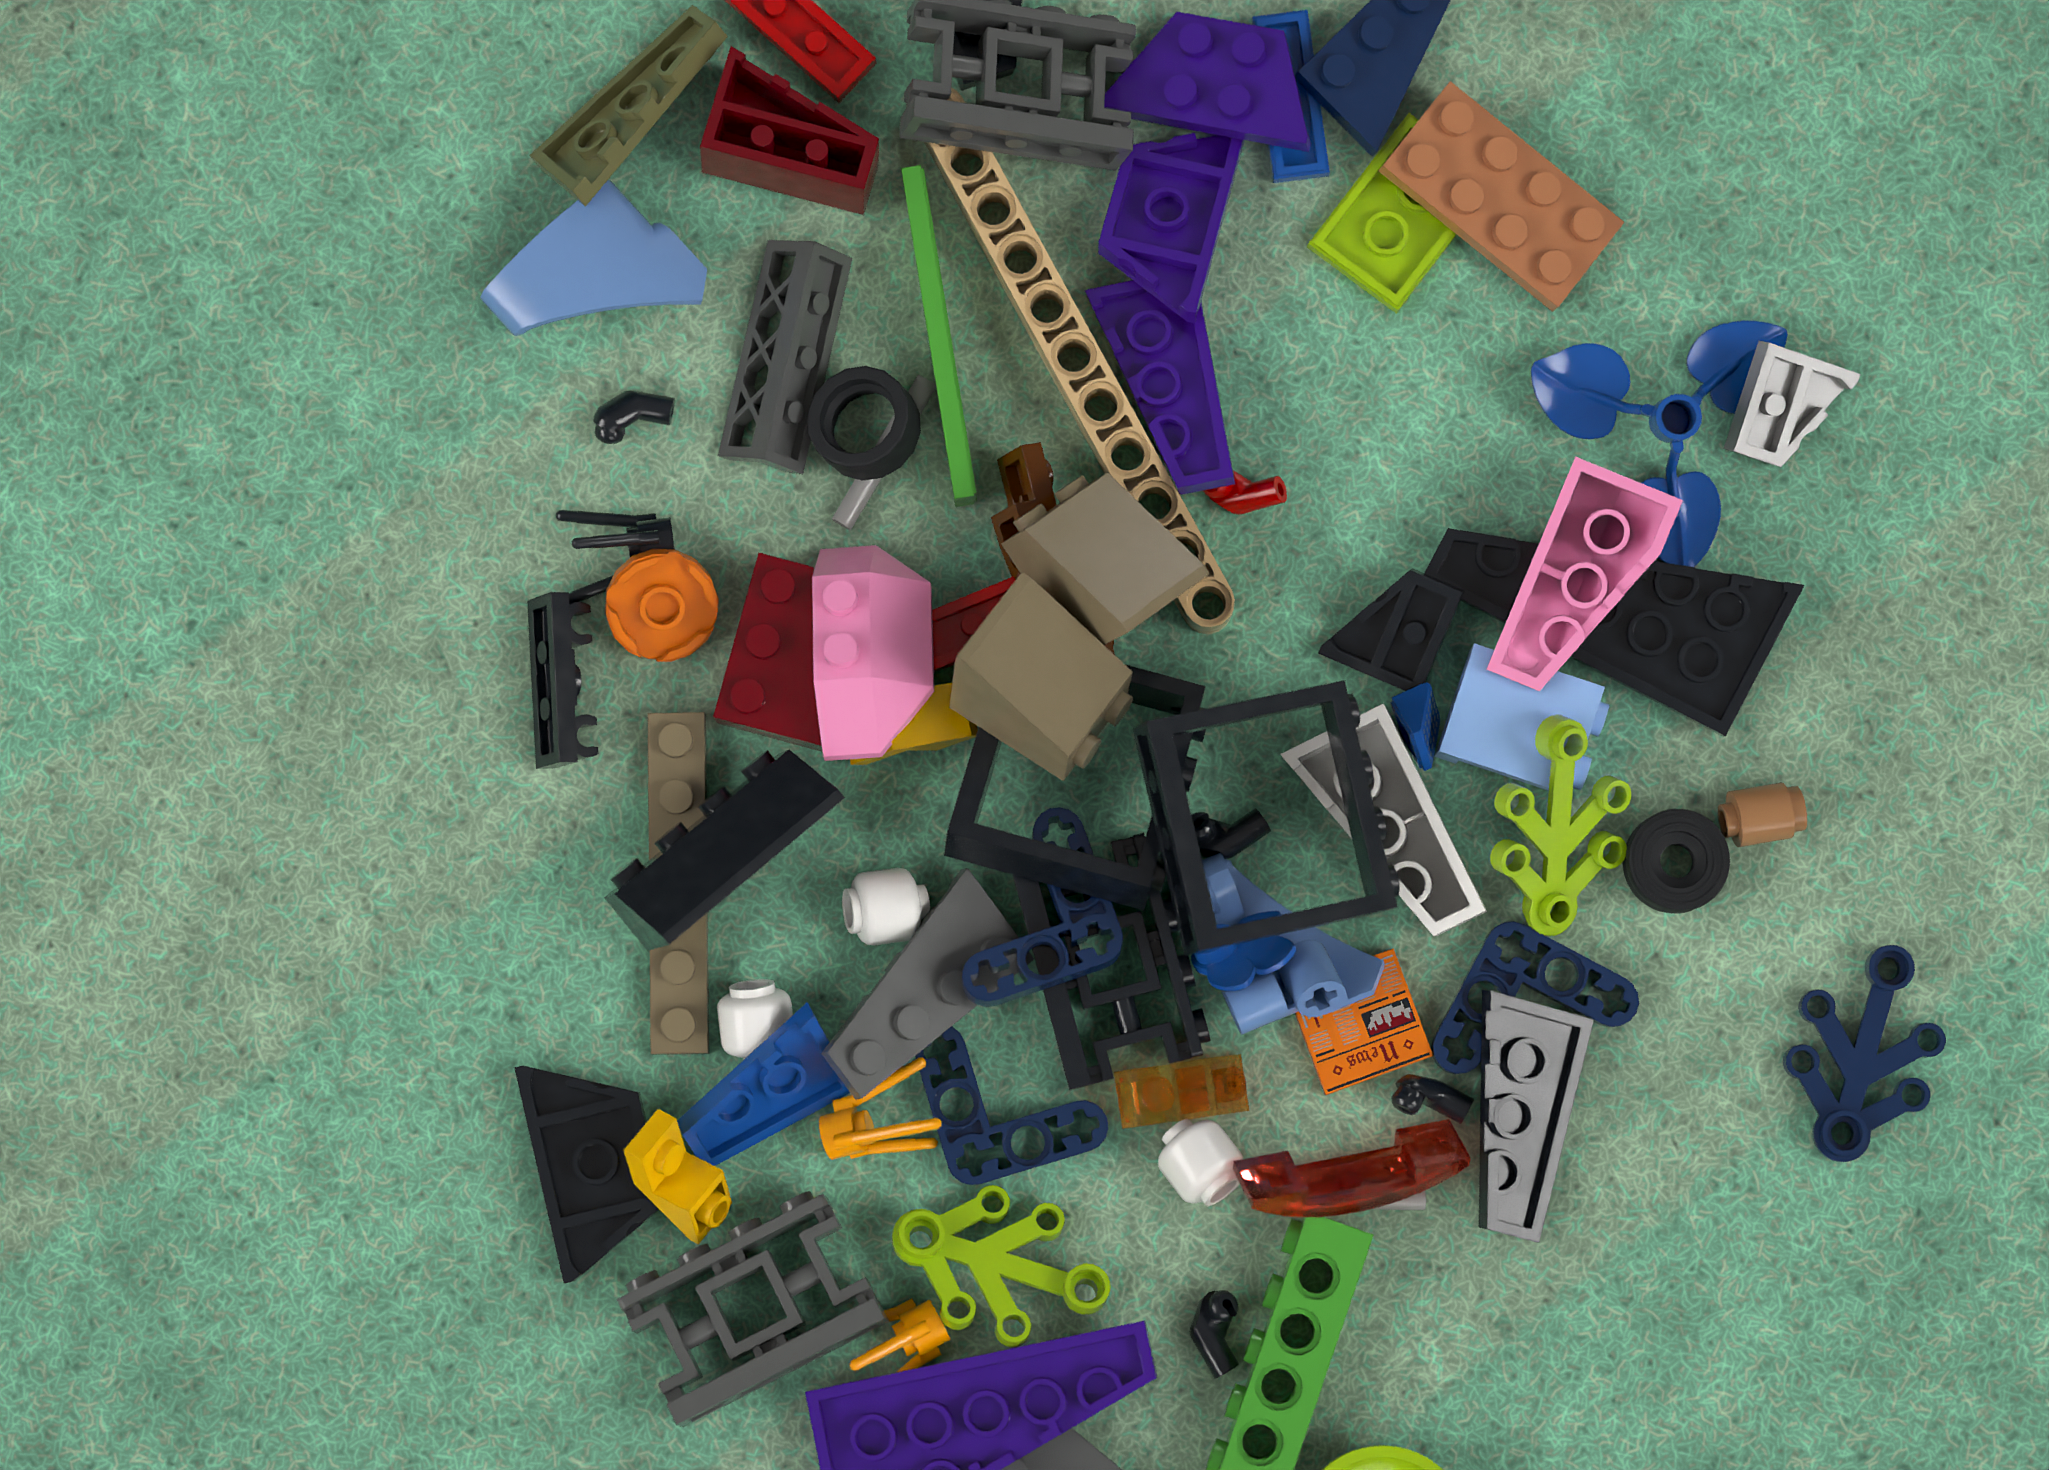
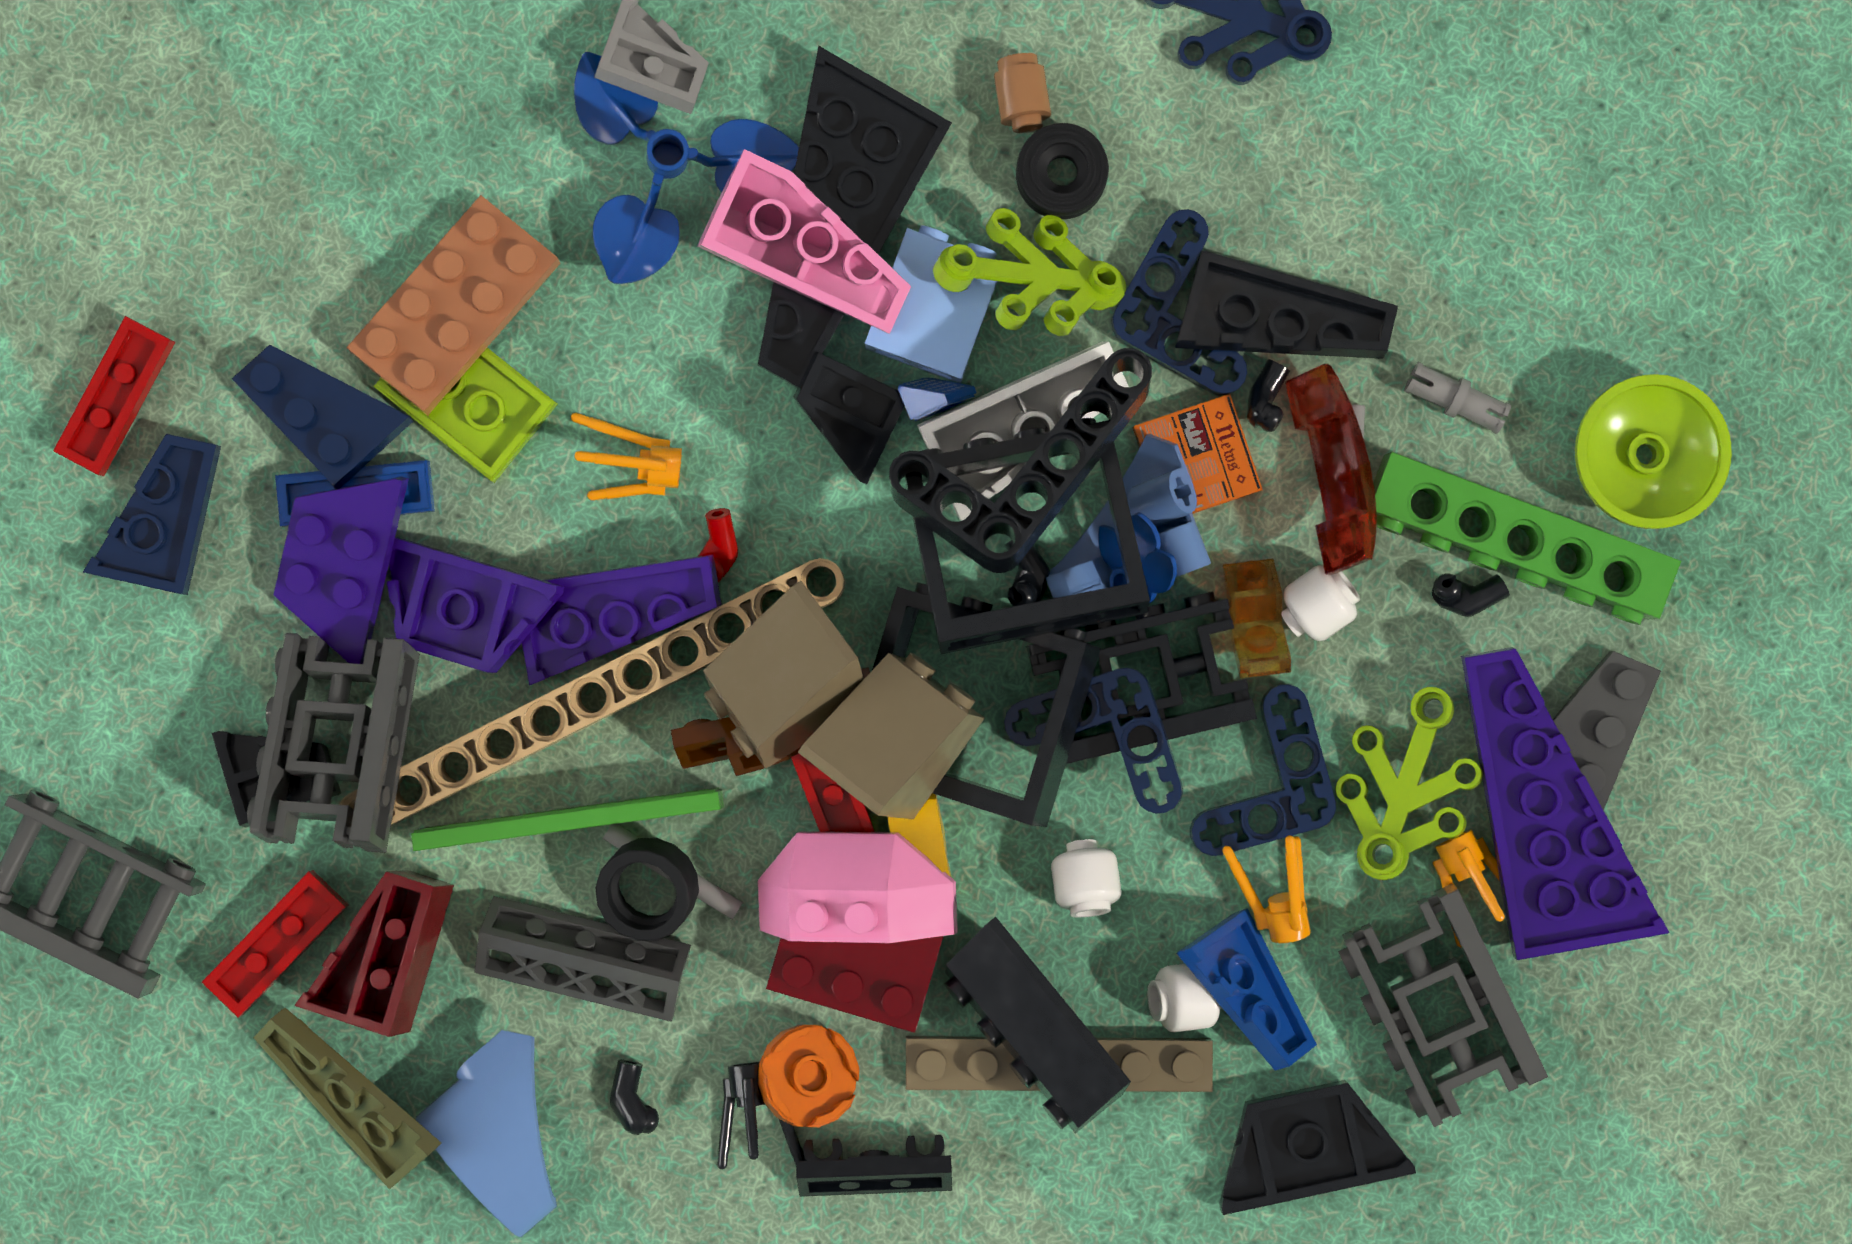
camera: 90 degrees left, 5 degrees up
yellow slope [623,1109,732,1245] -> none
dark grey wing [821,868,1034,1099] -> none
none -> light orange plant [570,413,682,500]
none -> black beam [889,348,1152,573]
none -> light grey pin [1404,361,1511,434]

